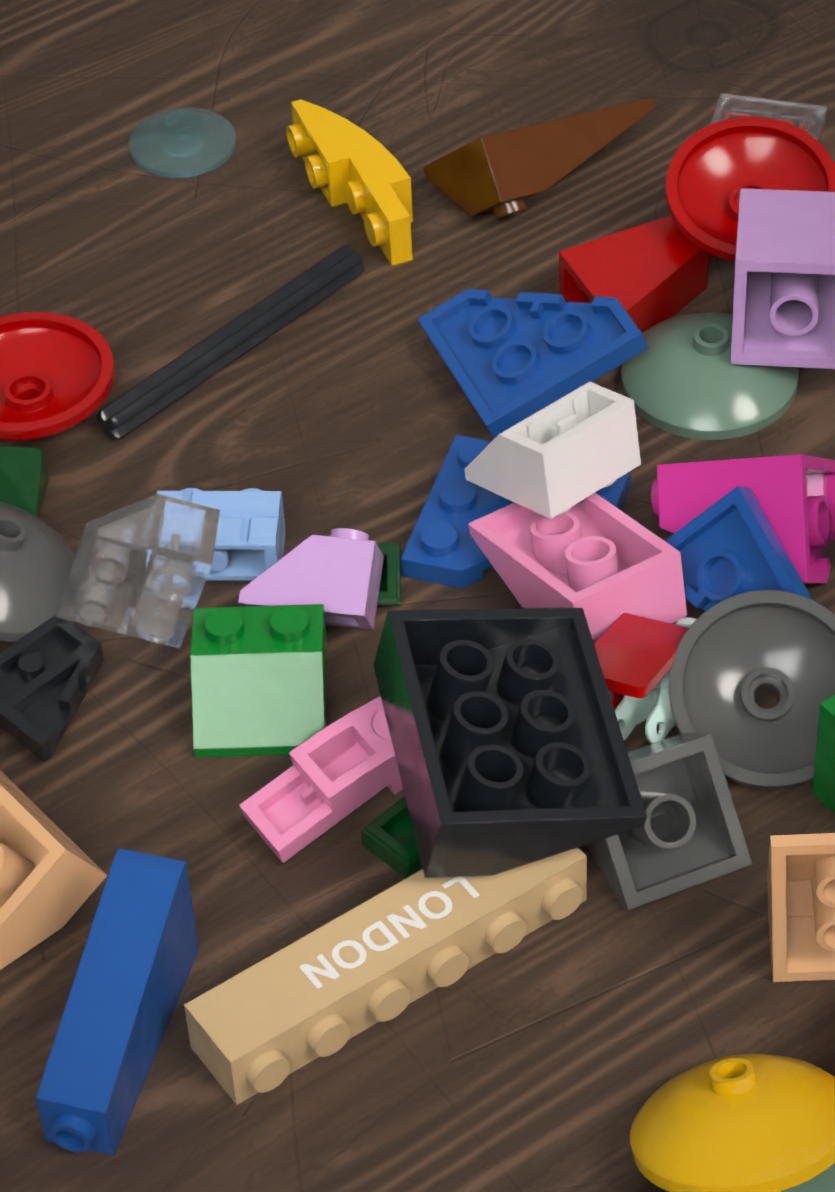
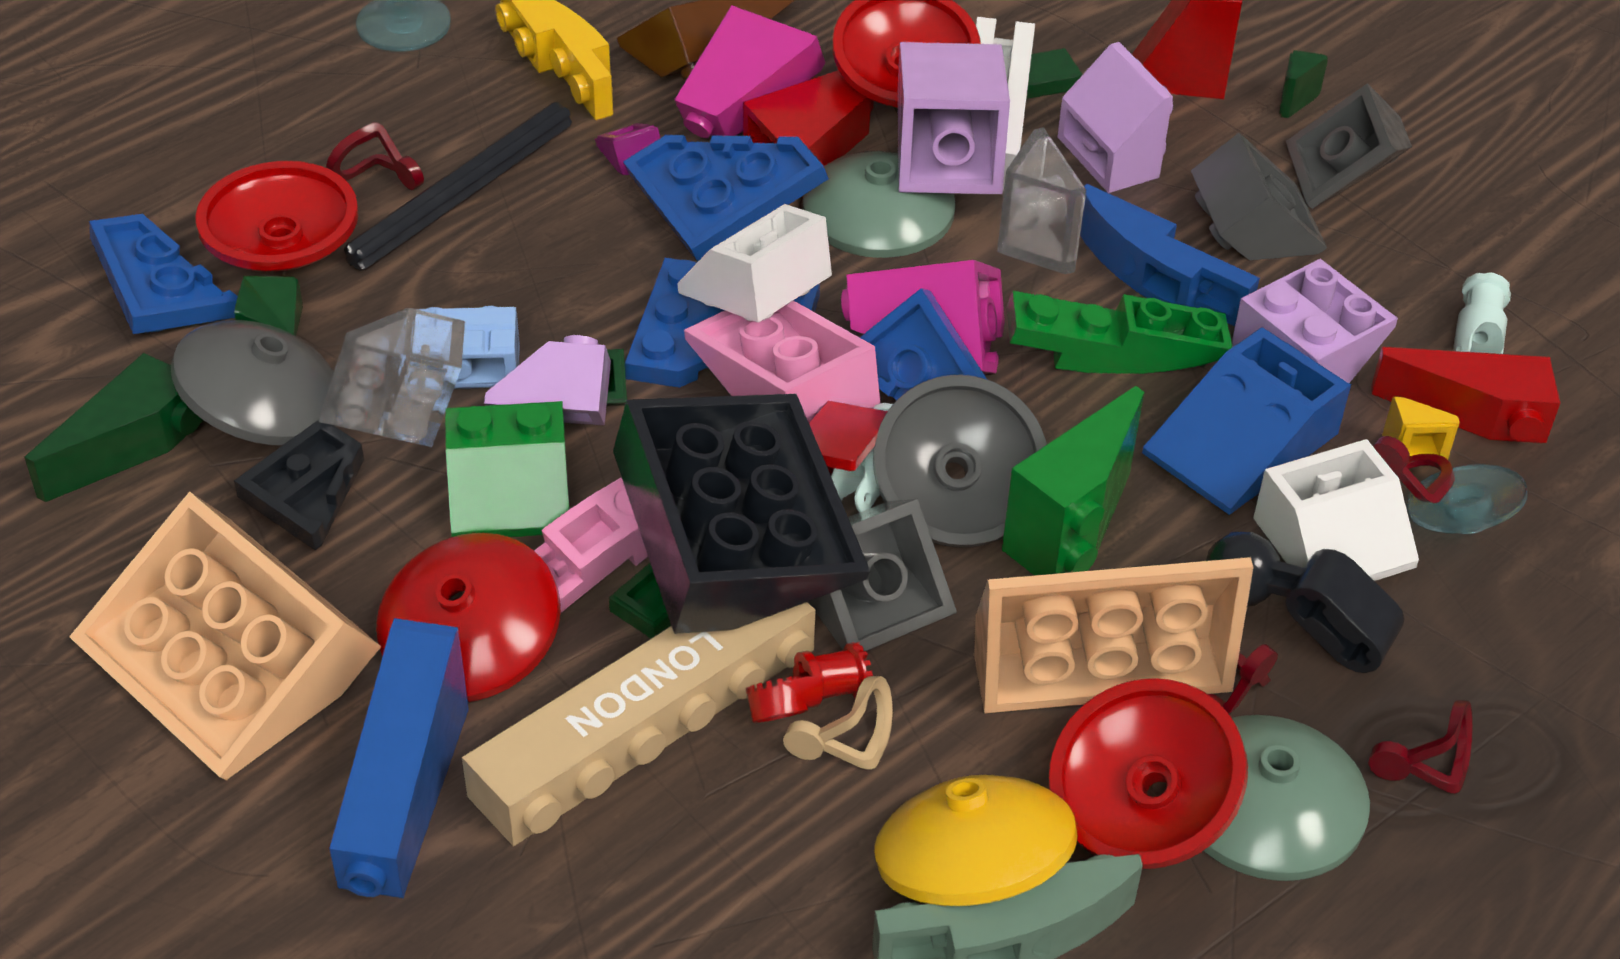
camera: 10 degrees left, 0 degrees up
none -> dark red piece [326,122,424,190]
none -> red dish [376,533,561,702]
none -> magenta slope [595,123,660,175]
none -> dark pink slope [675,6,825,138]
none -> red connector [746,642,873,723]
none -> tan piece [783,676,893,769]

